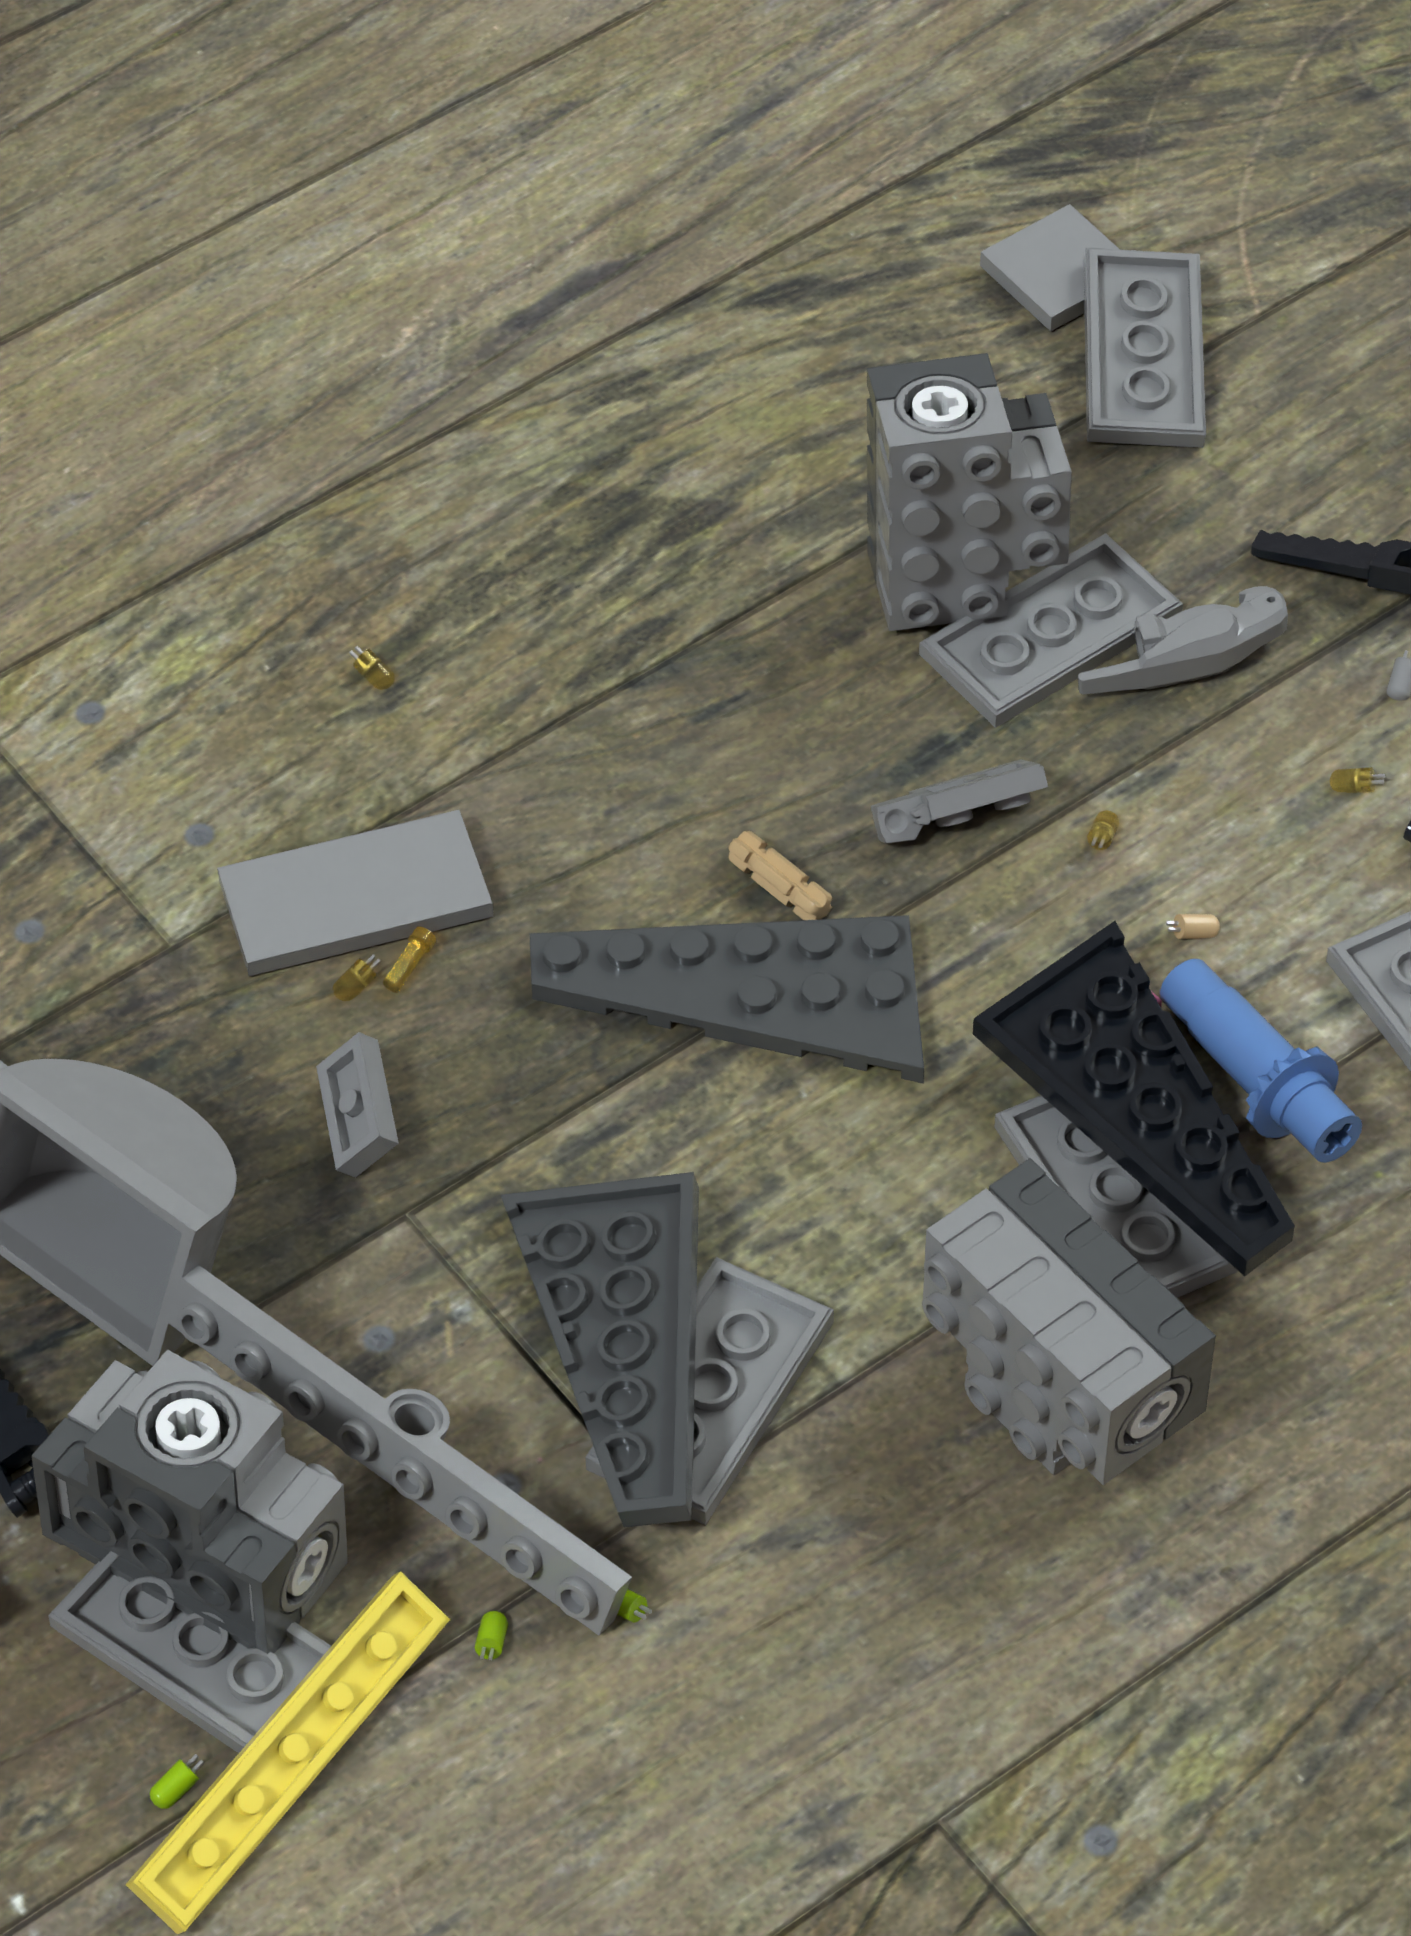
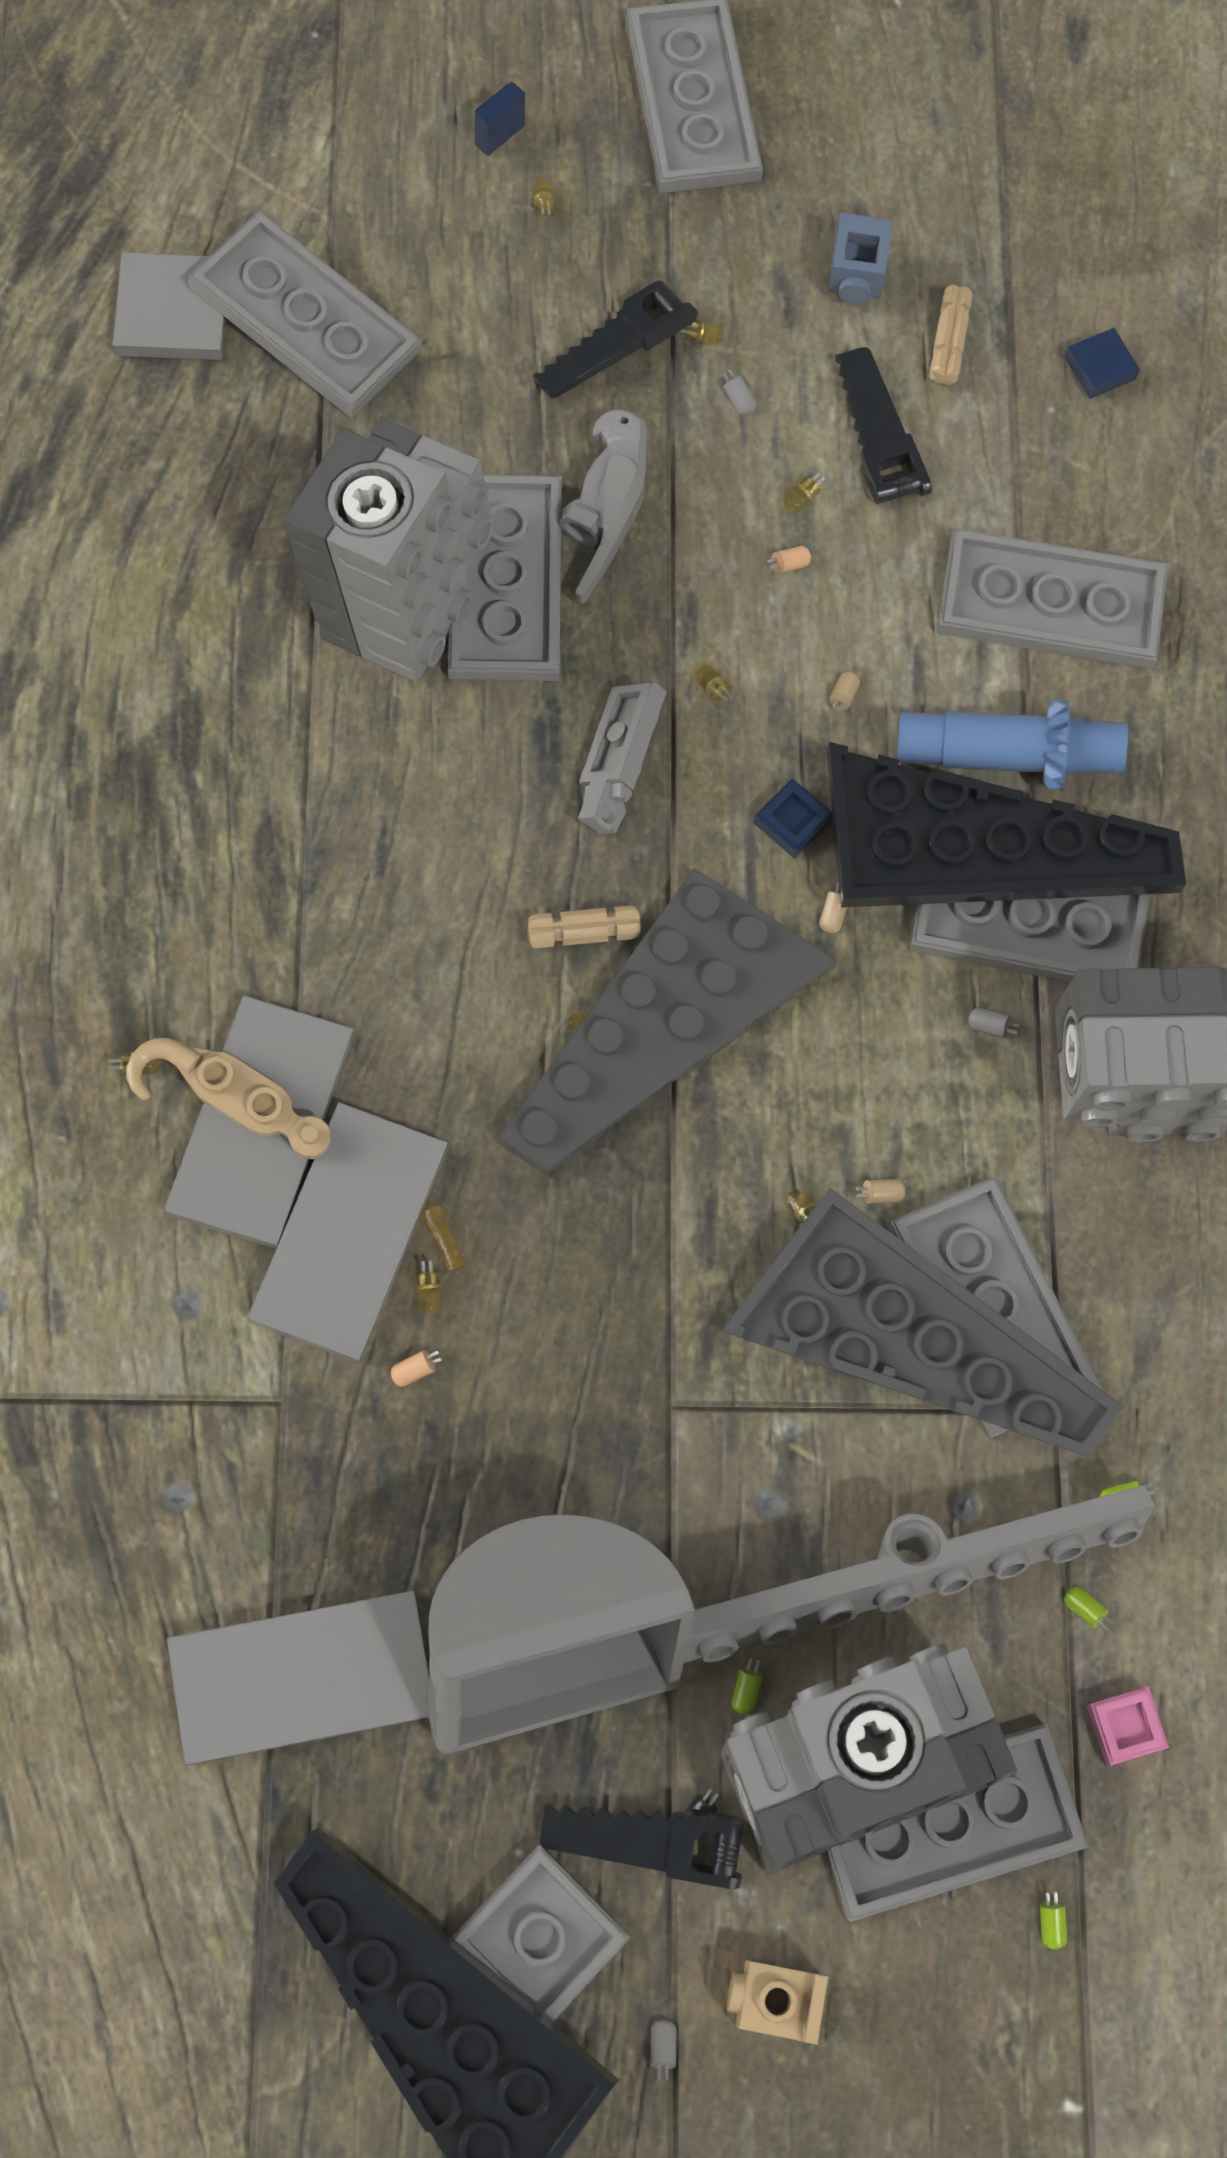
camera: 60 degrees left, 20 degrees up
light yellow tile [125,1571,450,1934] -> none
light grey plate [316,1032,399,1178] -> none
none -> tan piece [126,1038,331,1159]
none -> light grey tile [164,995,355,1249]
none -> light nougat piece [391,1350,442,1387]
none -> dark blue tile [753,778,833,859]
none -> light nougat piece [766,546,811,574]
none -> tan piece [819,883,847,933]
none -> tan piece [856,1179,906,1204]
none -> bright pink tile [1086,1687,1169,1766]

